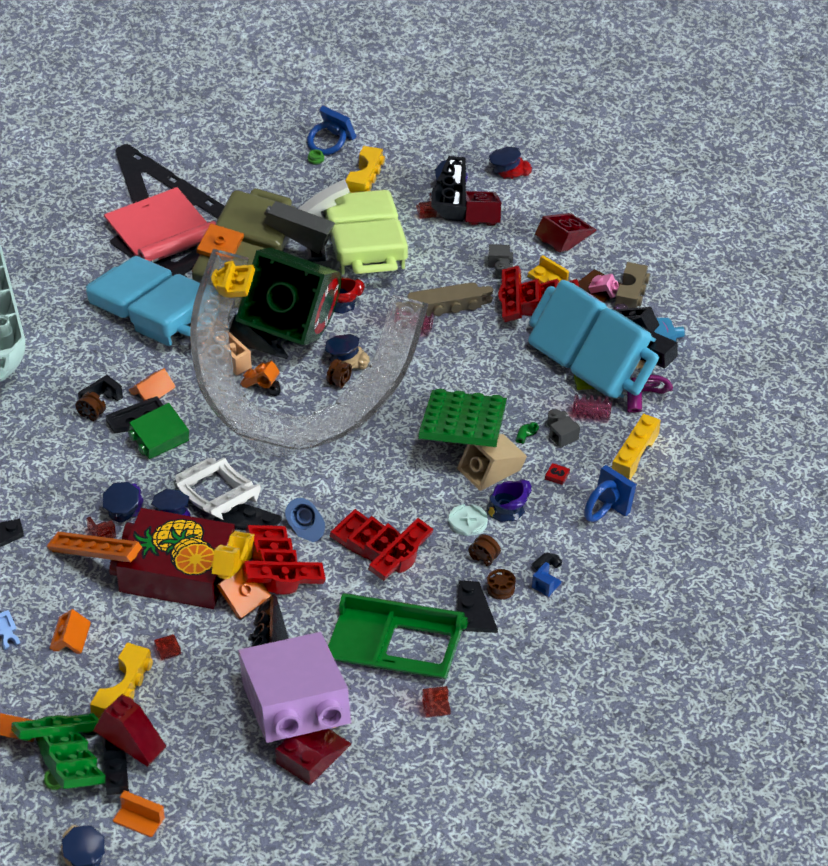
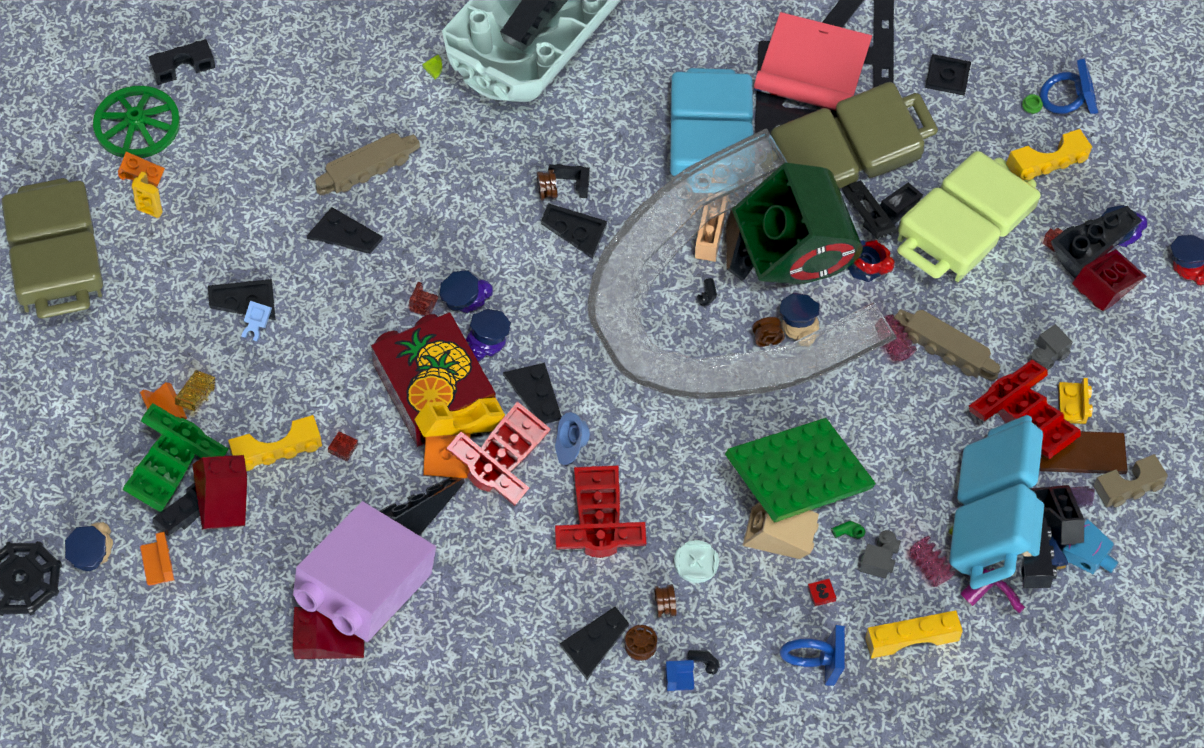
camera: 50 degrees right, 15 degrees up
orange plate [47,532,142,562] -> none
orange panel [50,609,91,654] -> none
green brick [128,403,189,459] -> none
orange panel [129,368,175,401] -> none
white wedge [175,458,261,520] -> none
orange plate [197,223,244,262] -> none
yellow slope [211,261,255,298] -> none
orange plate [240,360,279,388] -> none
dark grey slope [264,201,335,255] -> none
white slope [298,179,350,218] -> none
green piece [328,593,468,680] -> none
clear red panel [422,686,451,718] -> none
piece [487,479,532,522] -> none
dark red slope [535,213,597,252] -> none
bright pink bracket [588,274,619,298] -> none
none -> clear yellow plate [175,370,215,412]
none -> black tile [925,54,971,96]

